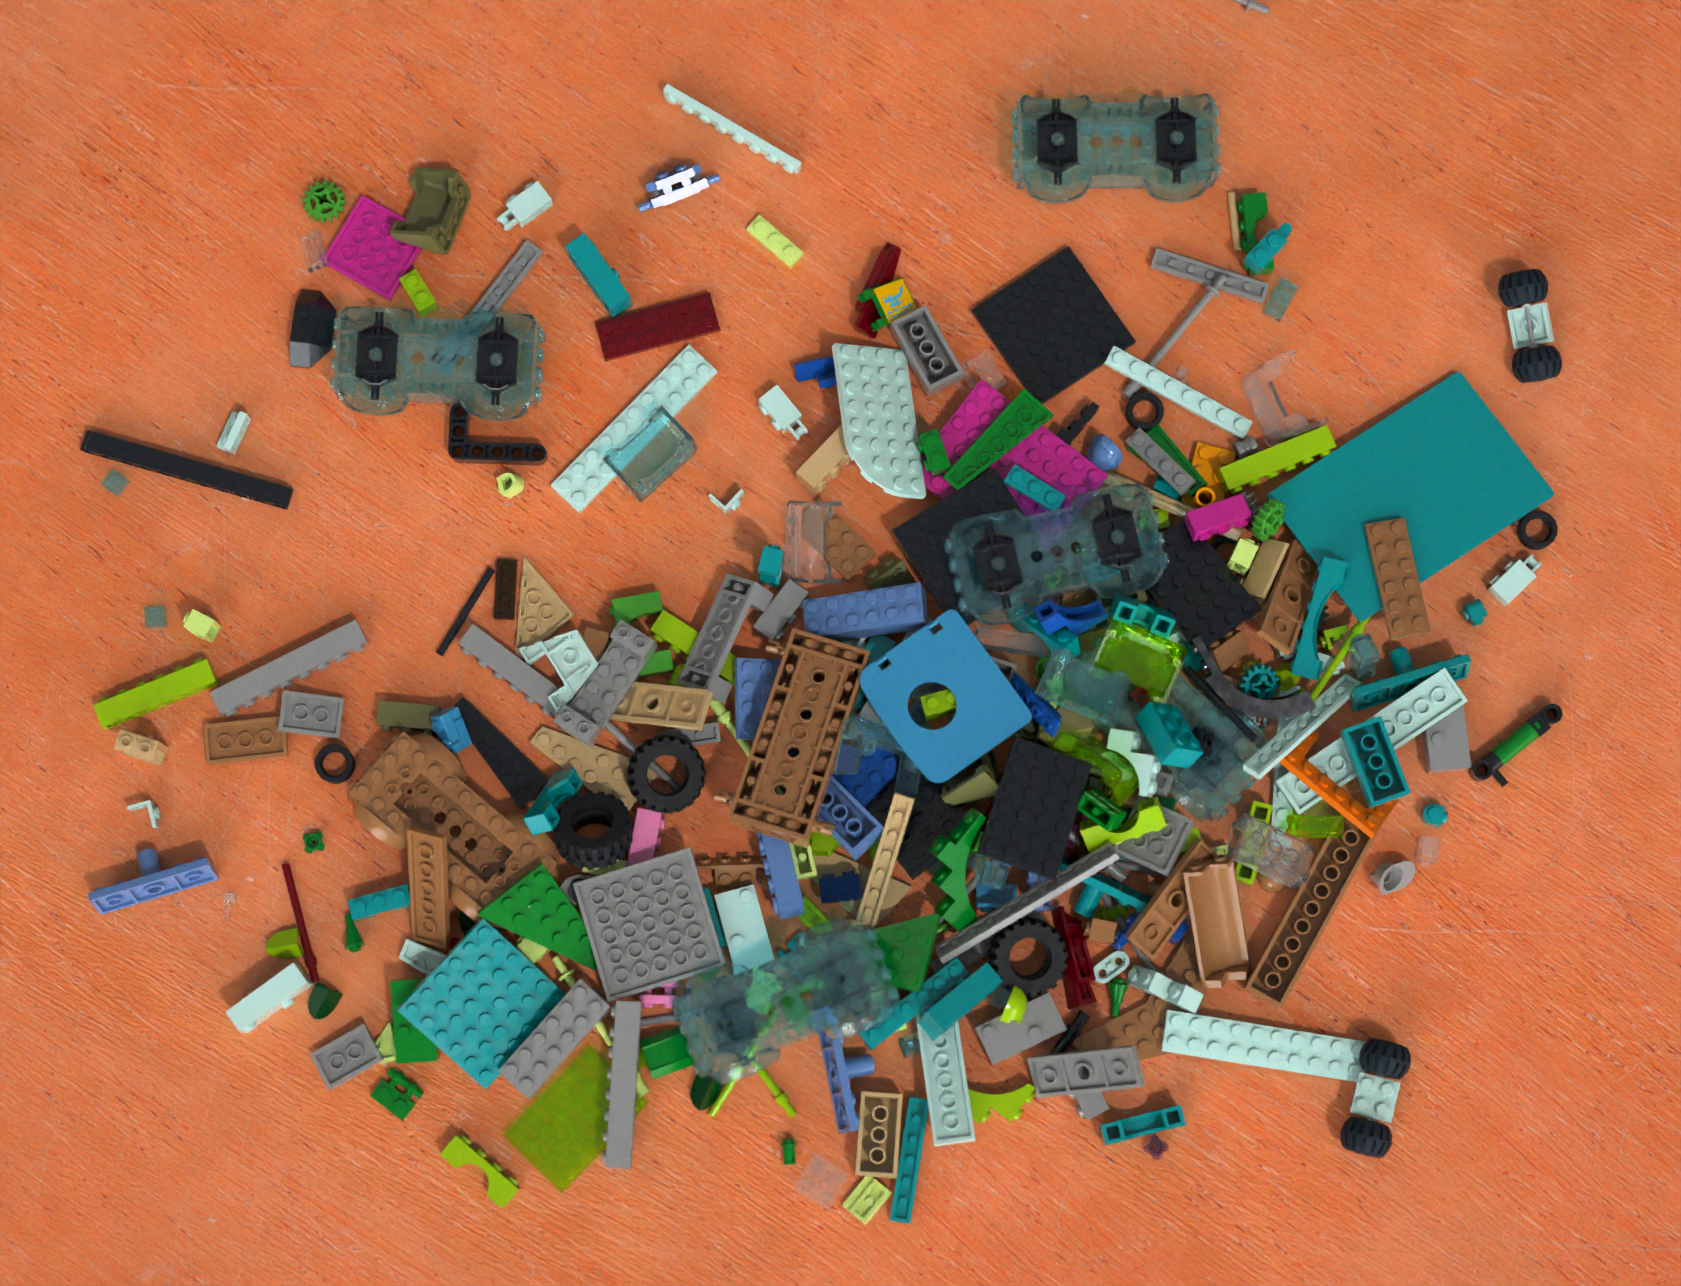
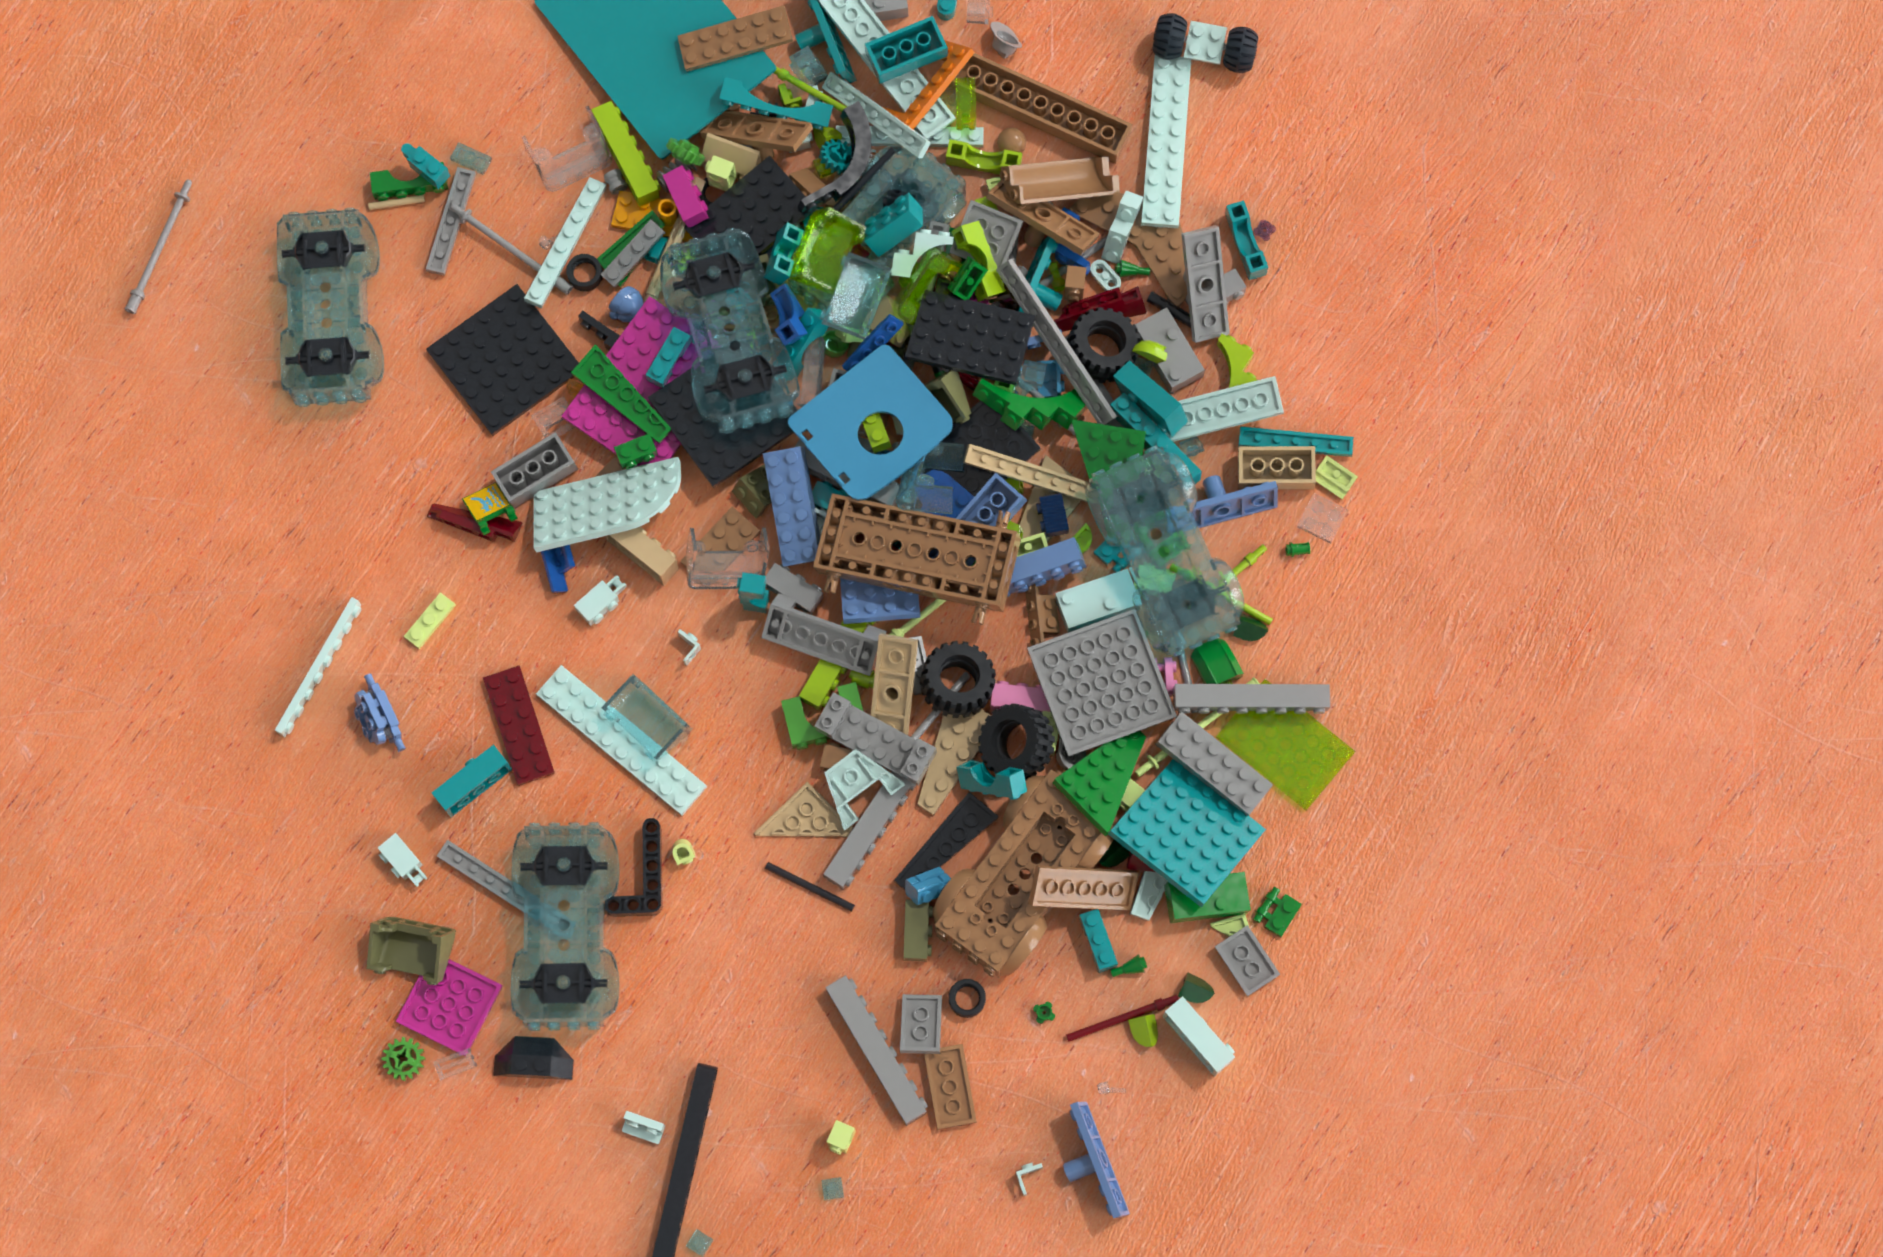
camera: 90 degrees left, 5 degrees down
lime brick [93,658,219,730] -> none
tan panel [113,729,169,766] -> none
lime brick [399,269,439,317] -> none
lime arch [440,1135,520,1208] -> none
dark brown tile [494,559,518,620] -> none
clear brick [1226,813,1314,890] -> none

